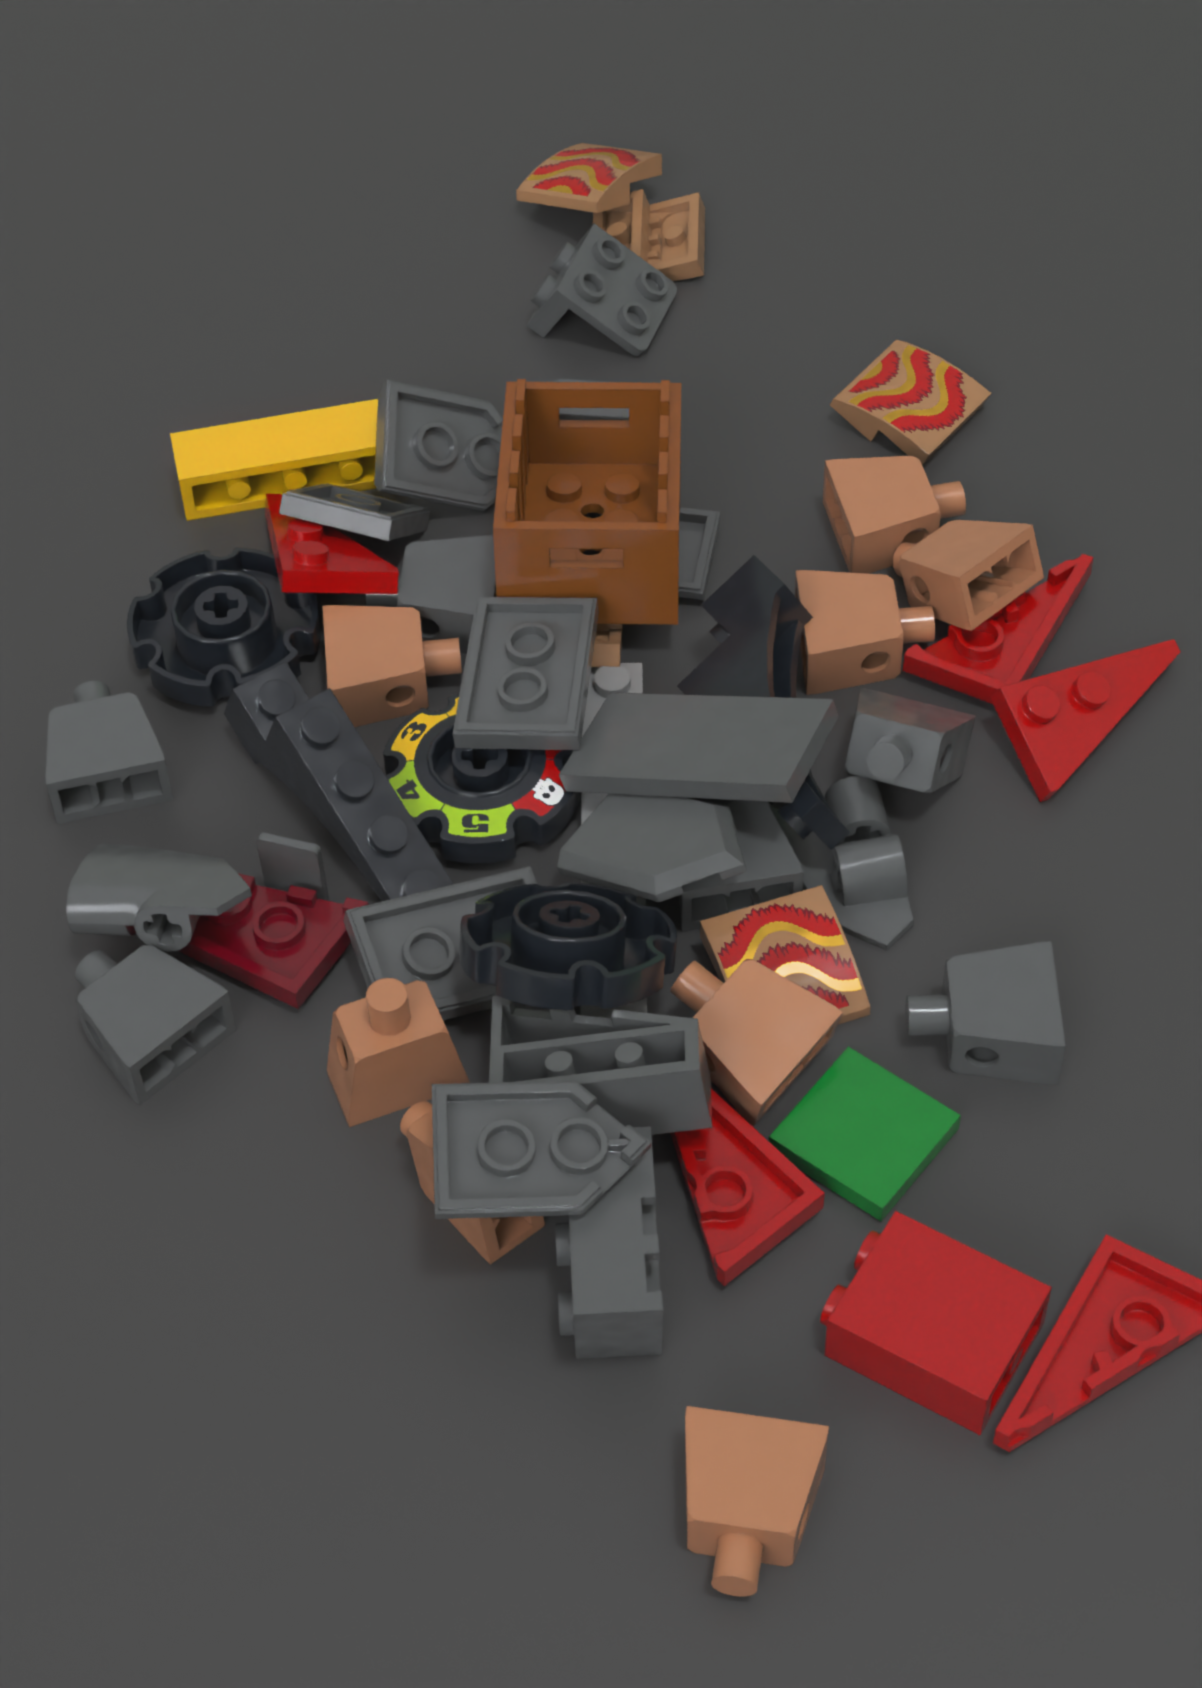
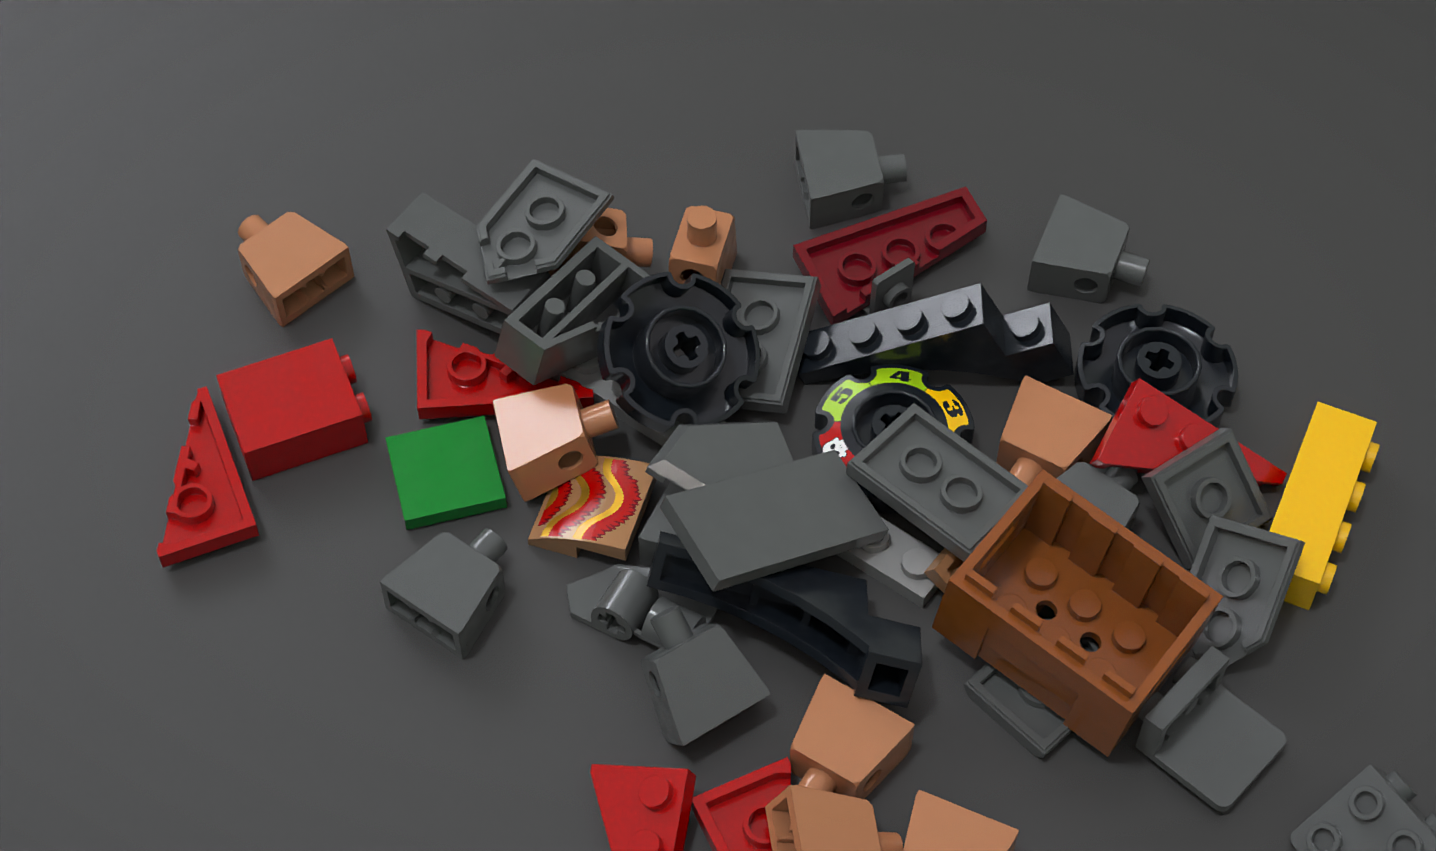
camera: 125 degrees right, 5 degrees up
dark grey panel [66,844,252,952] -> none

